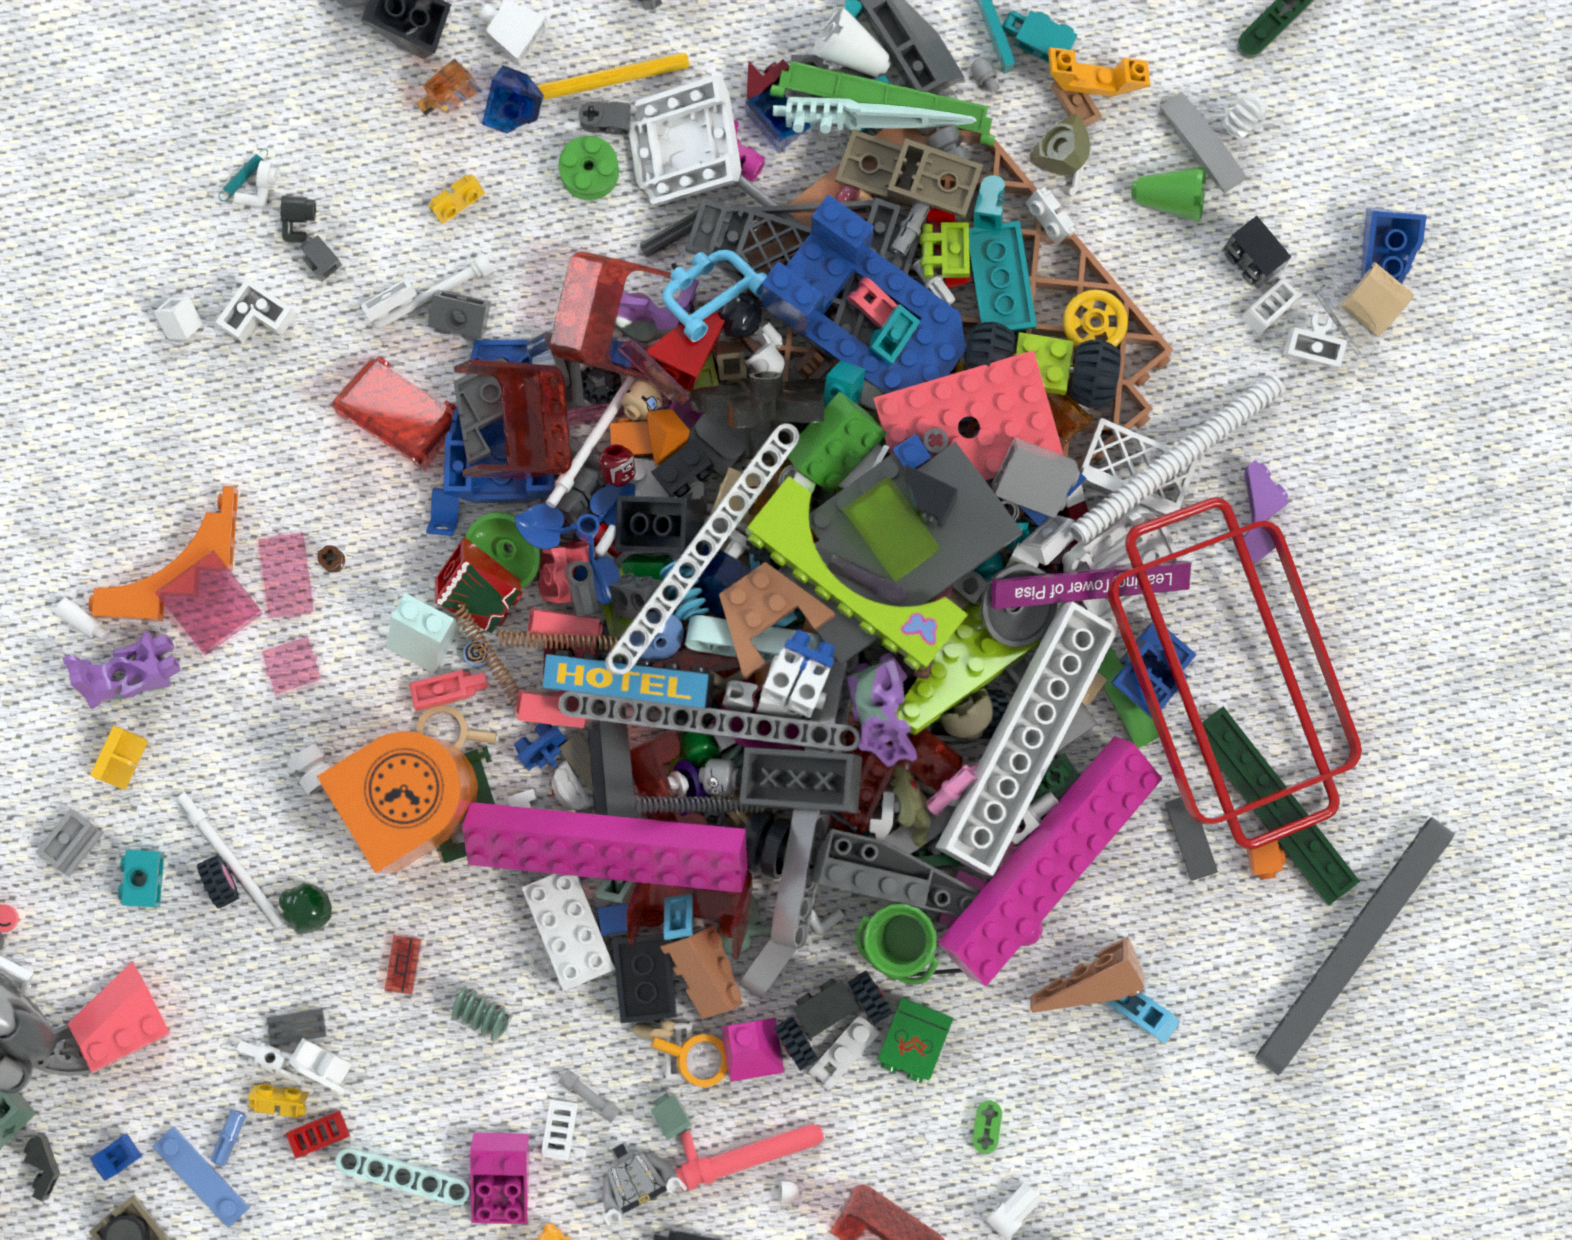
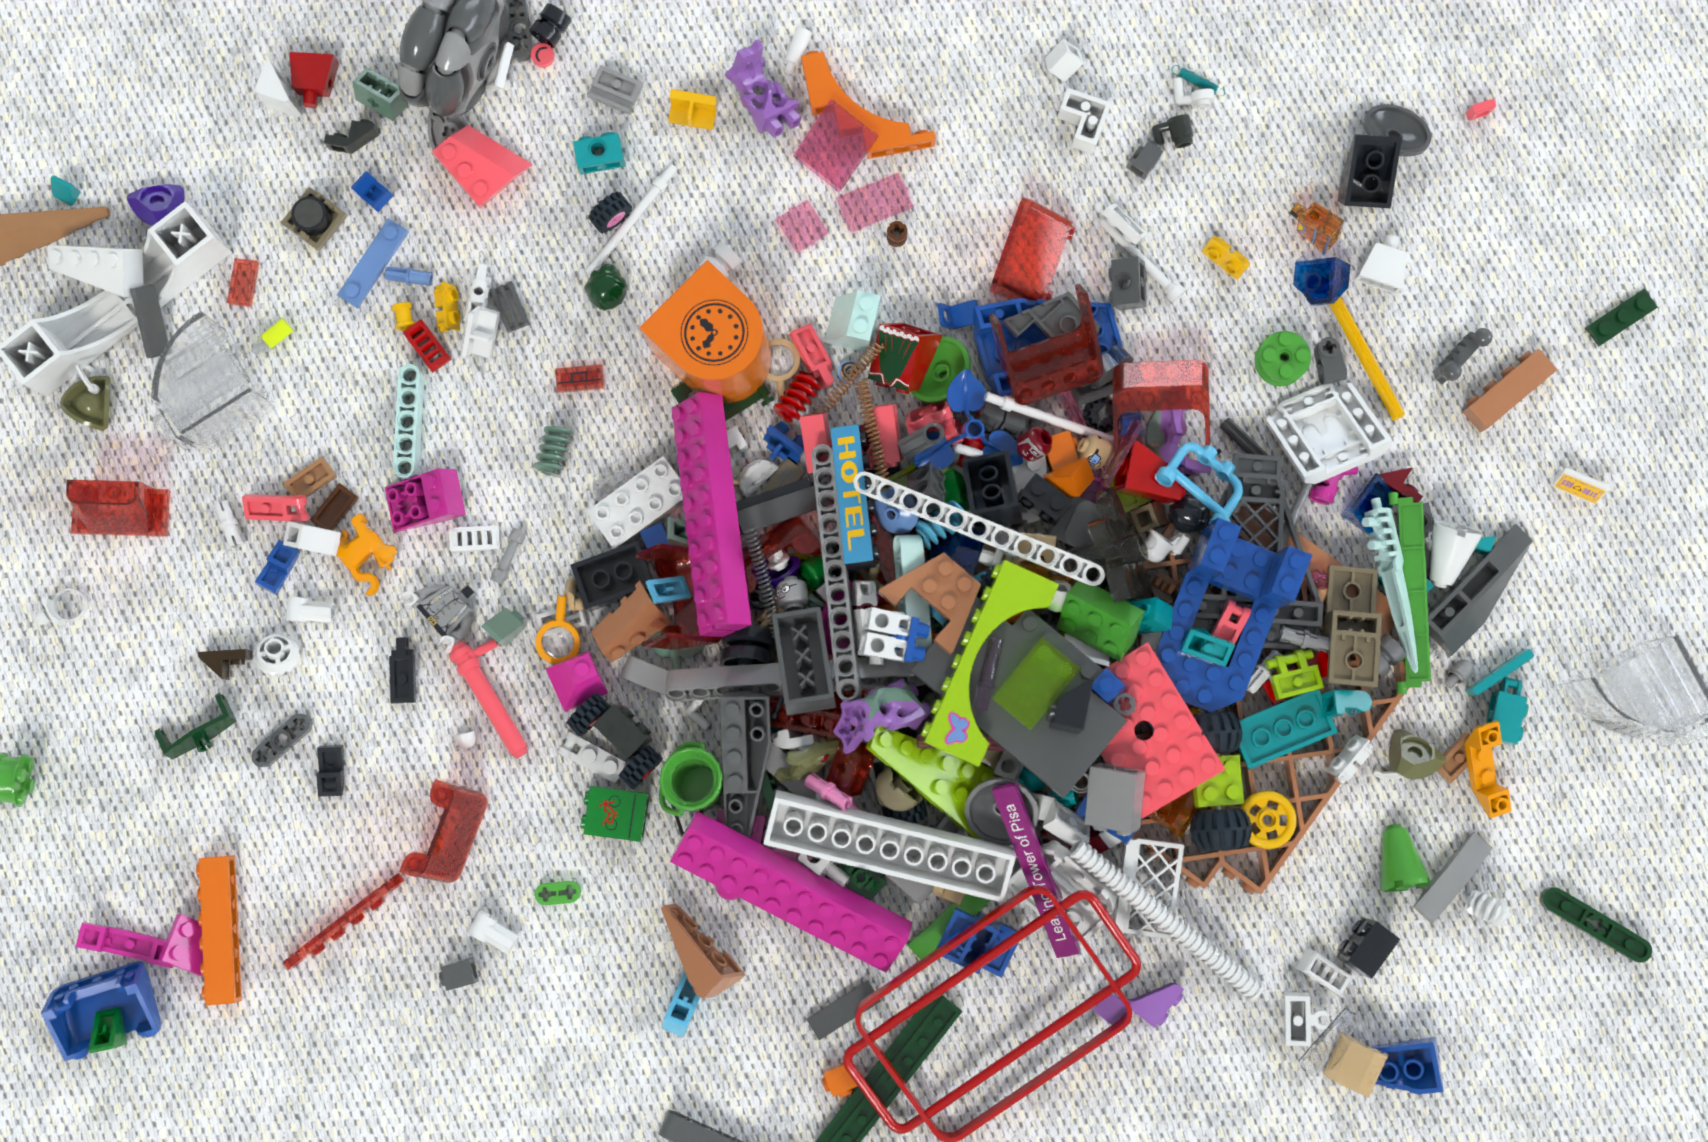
camera: 80 degrees right, 0 degrees up
none -> yellow bush [391,302,415,331]
none -> red piece [773,371,822,422]

